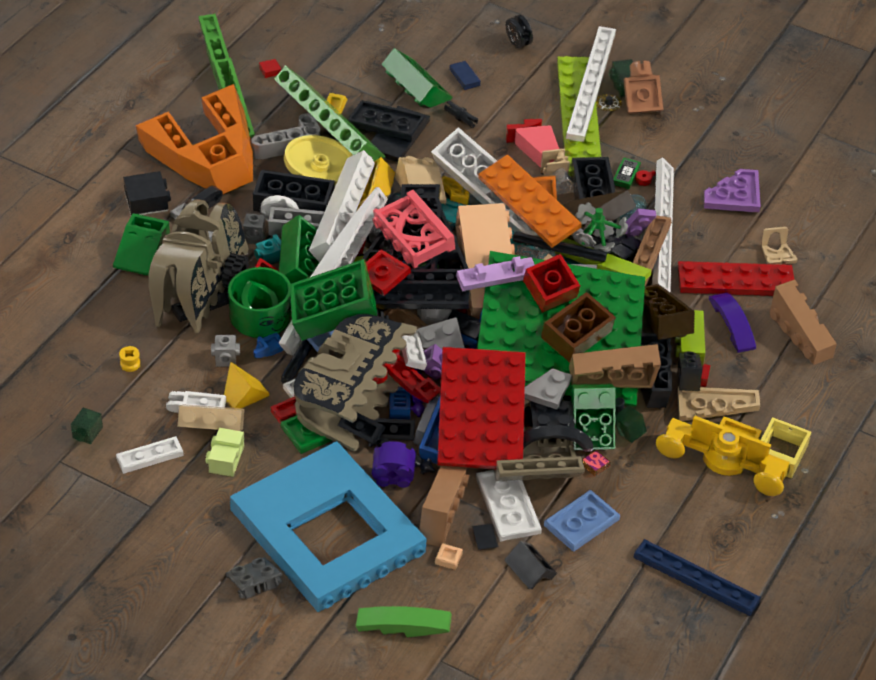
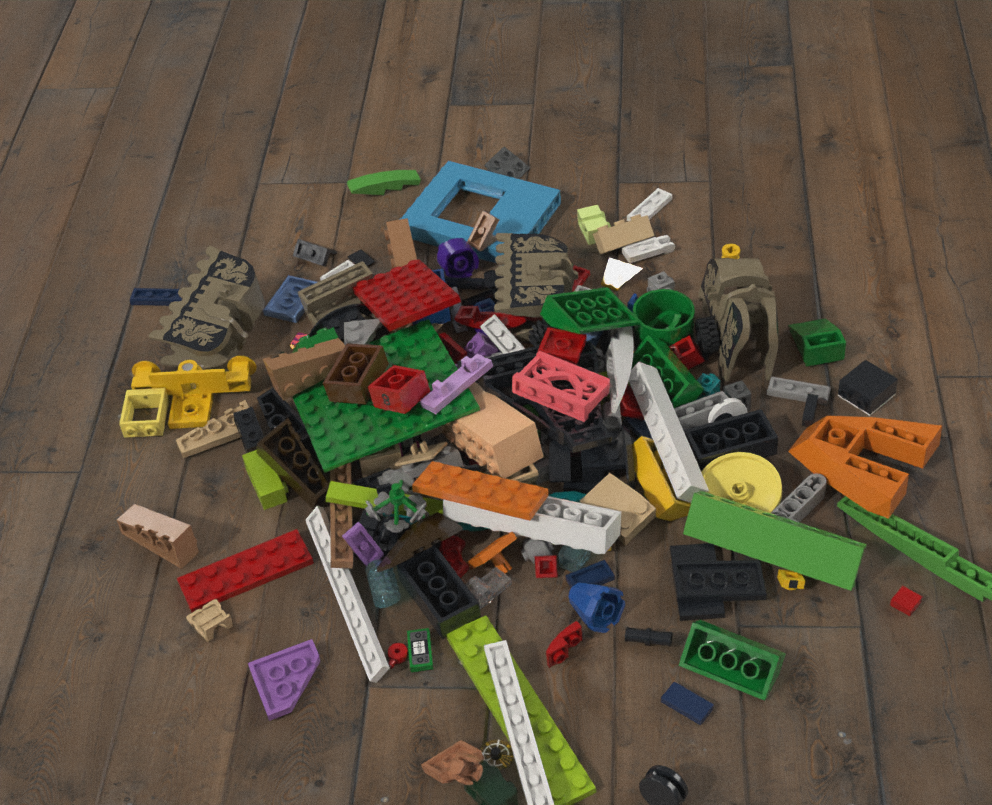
camera: 160 degrees right, 0 degrees up
clear green brick [71,407,103,444] -> none
light nougat tile [435,543,463,570] -> none
coral slope [514,125,559,168] -> none
tan piece [540,149,570,184] -> none
red tile [700,364,711,388] -> none
dark purple slope [709,293,756,353] -> none
none -> dark tan animal [149,246,265,370]
none -> medium nougat slope [467,210,500,251]
none -> blue cone [568,582,625,633]

